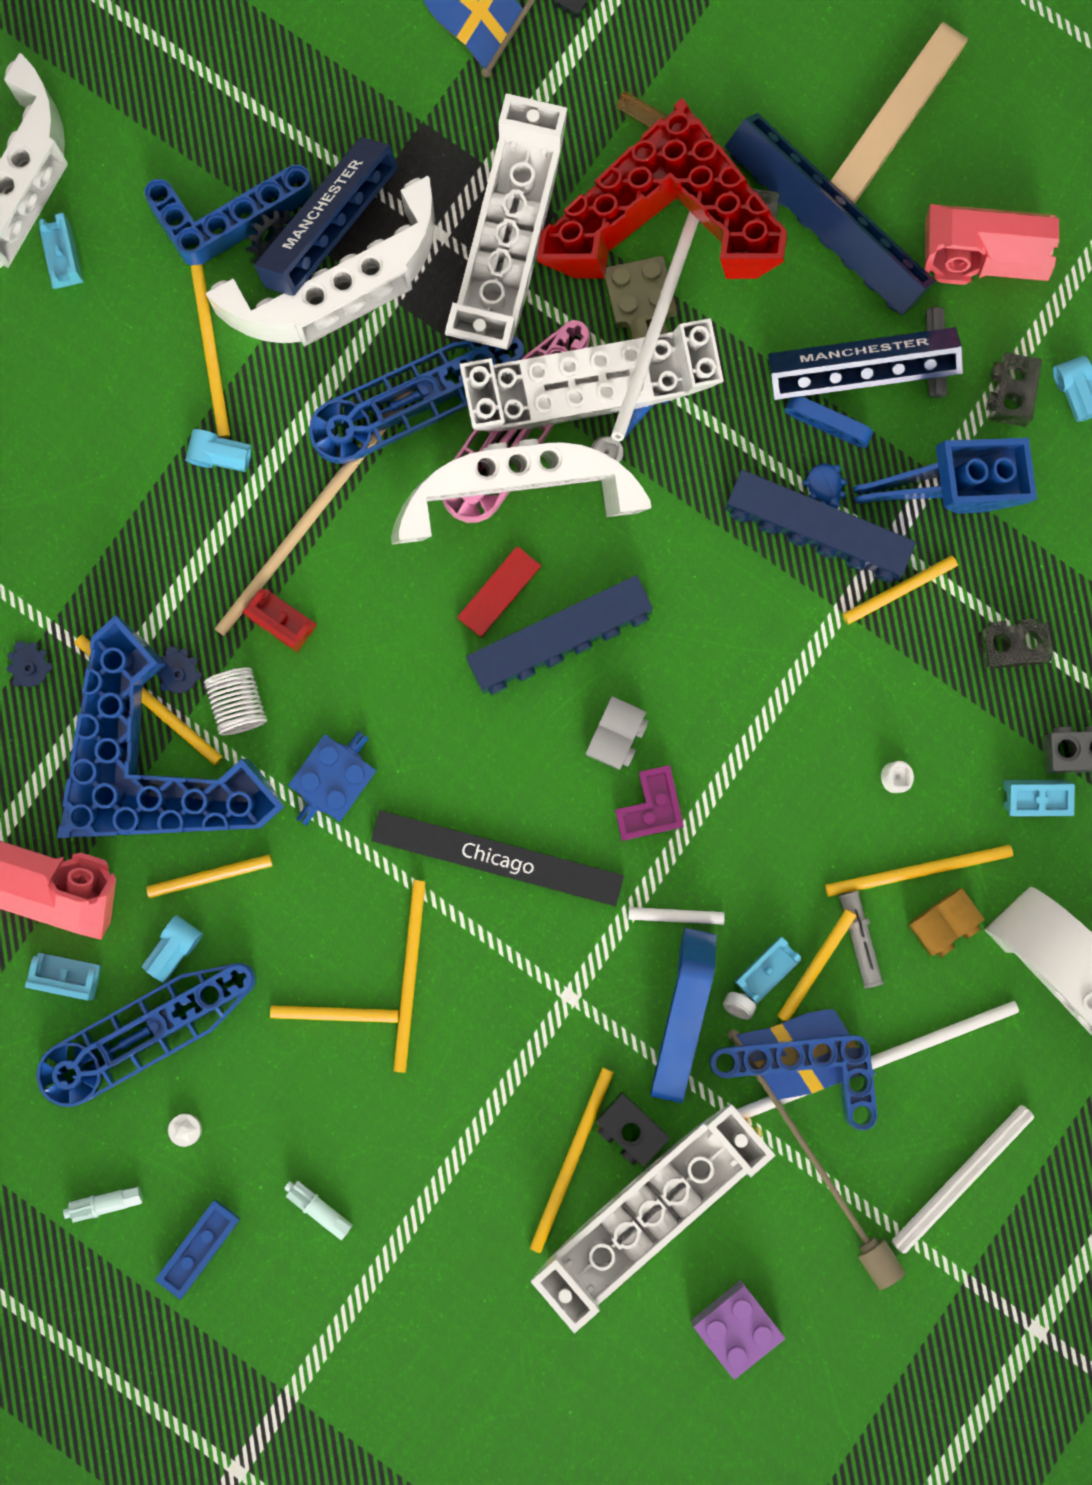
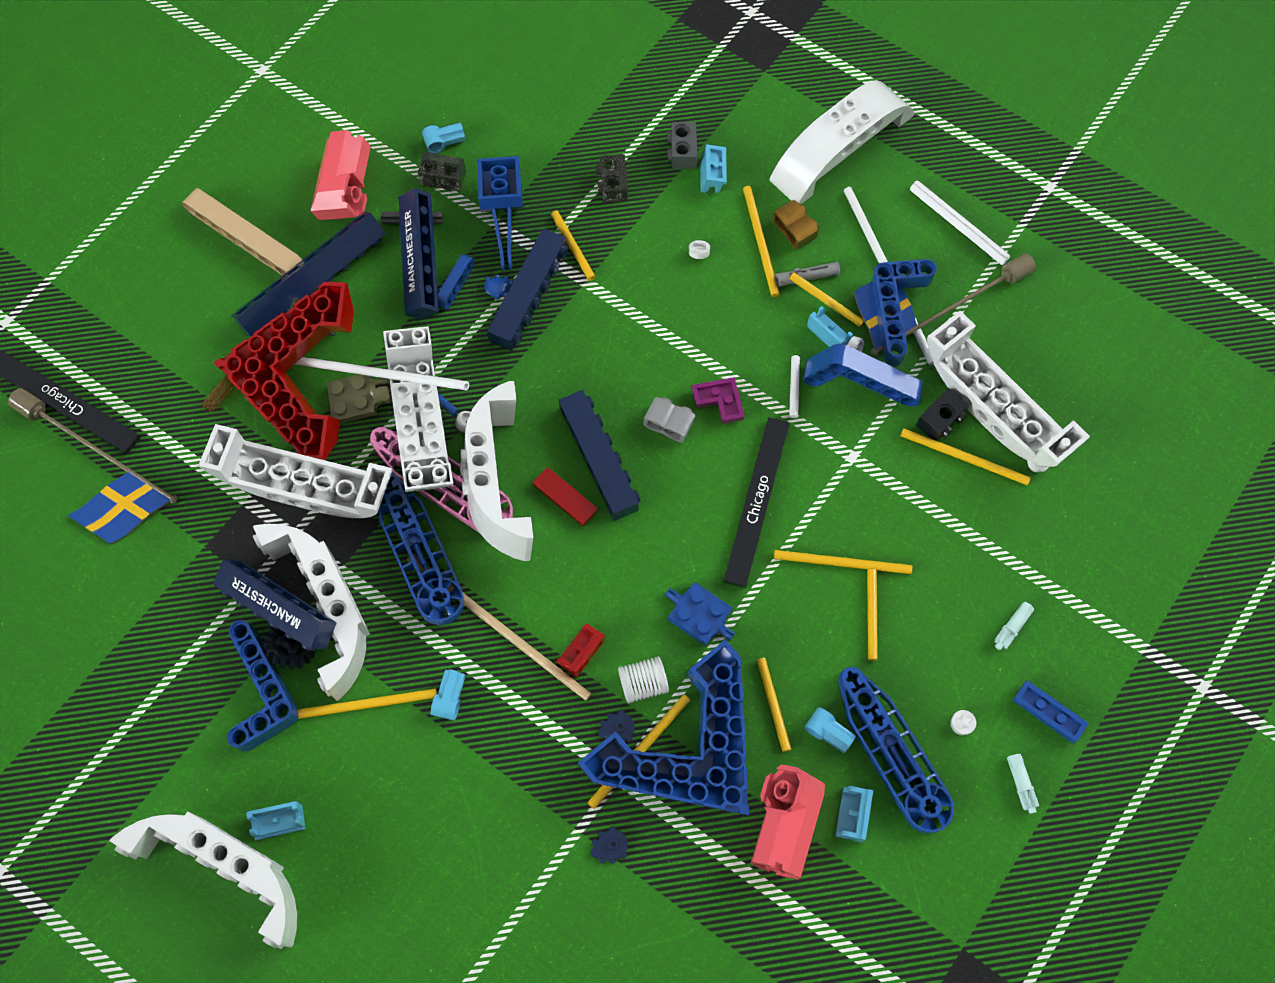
camera: 90 degrees left, 15 degrees down
medium lavender brick [691,1280,786,1380] -> none

